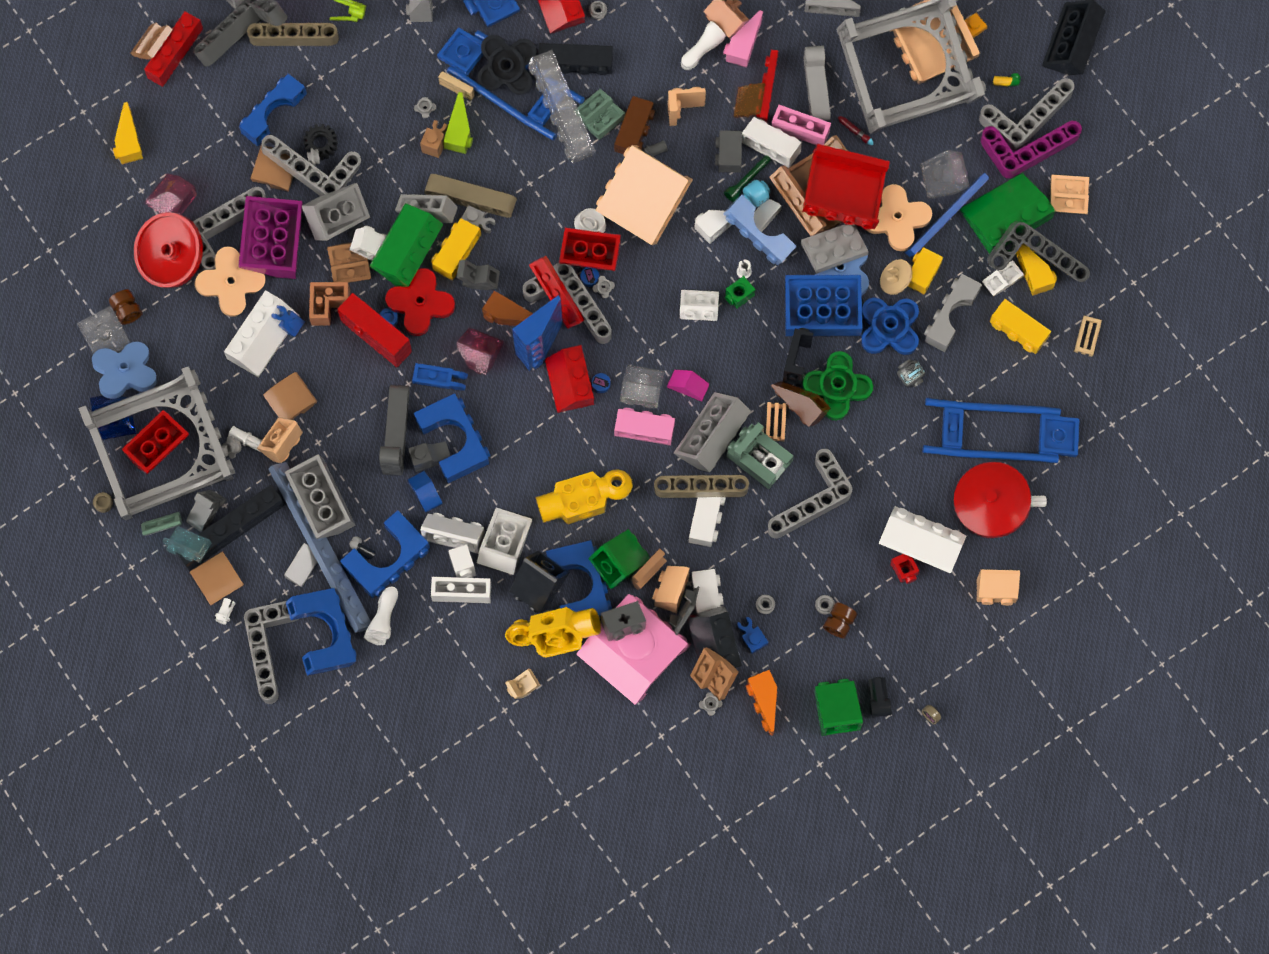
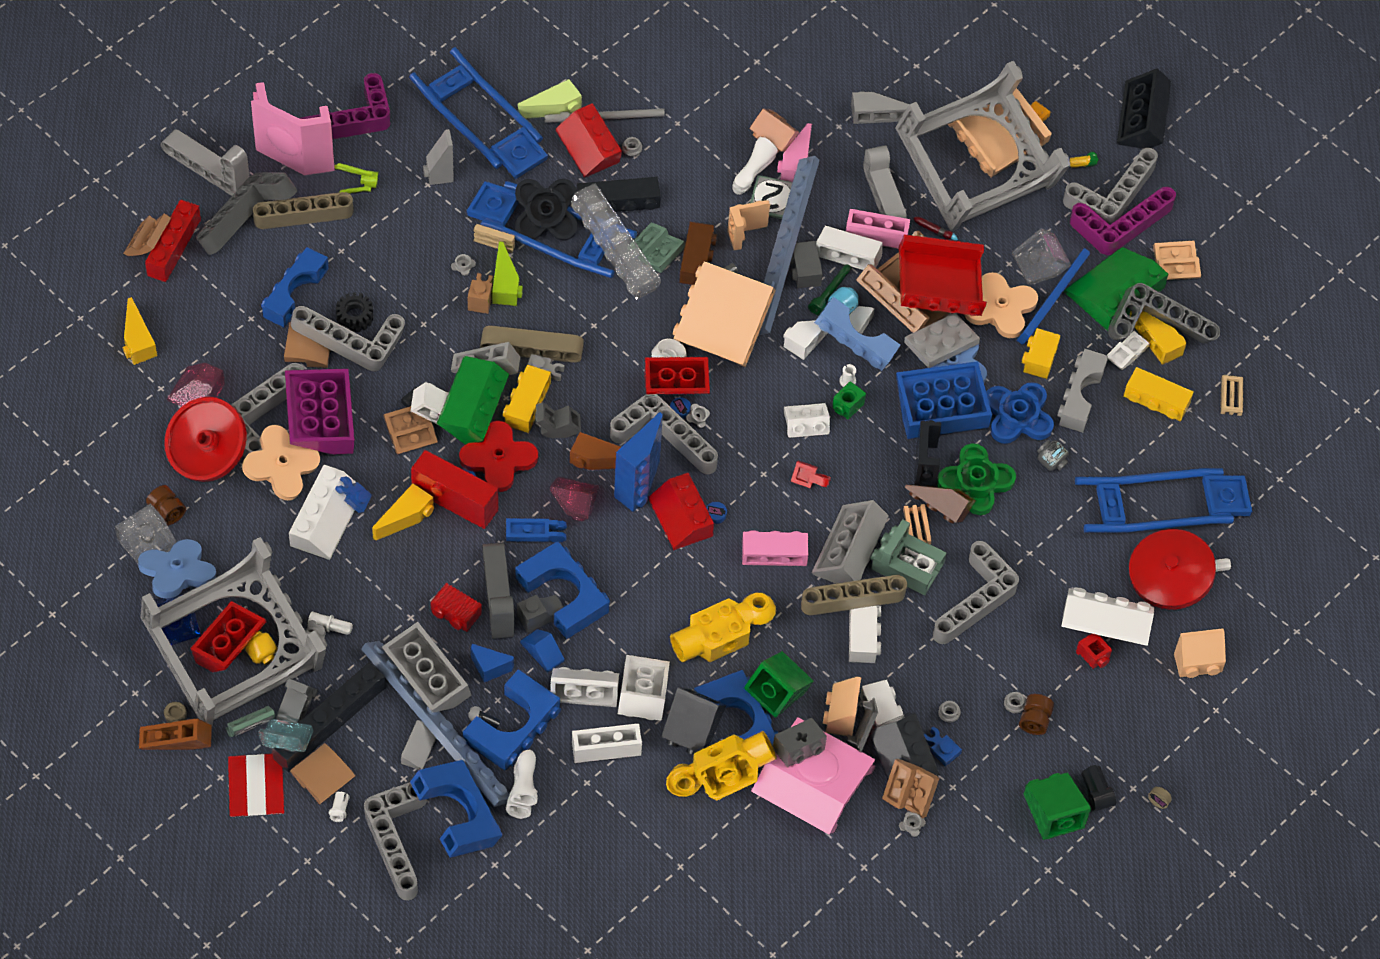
camera: 15 degrees left, 15 degrees down
light nougat slope [257,418,303,463] -> none
medium nougat slope [263,372,318,420] -> none
light grey slope [302,183,370,241] -> none
light grey plate [307,148,320,166] -> none
nougat brick [309,282,350,326] -> none
white brick [448,545,476,578] -> none
tan bracket [505,669,540,699] -> none
red plate [529,255,585,329] -> none
clear slope [620,365,665,408] -> none
medium nougat slope [632,549,667,590] -> none
dark pink slope [667,370,709,401] -> none
clear orange piece [734,83,765,118] -> none
orange slope [746,670,777,736] -> none
red plate [757,50,778,122] -> none
tan piece [880,259,913,295] -> none
none -> dark orange slope [139,718,212,750]
none -> red sticker [228,754,284,817]
none -> yellow head [245,631,278,665]
none -> yellow slope [372,484,434,540]
none -> red brick [431,583,482,632]
none -> blue slope [471,644,514,683]
none -> slope [750,175,792,219]
none -> sand blue plate [758,156,820,335]
none -> plate [790,460,831,488]

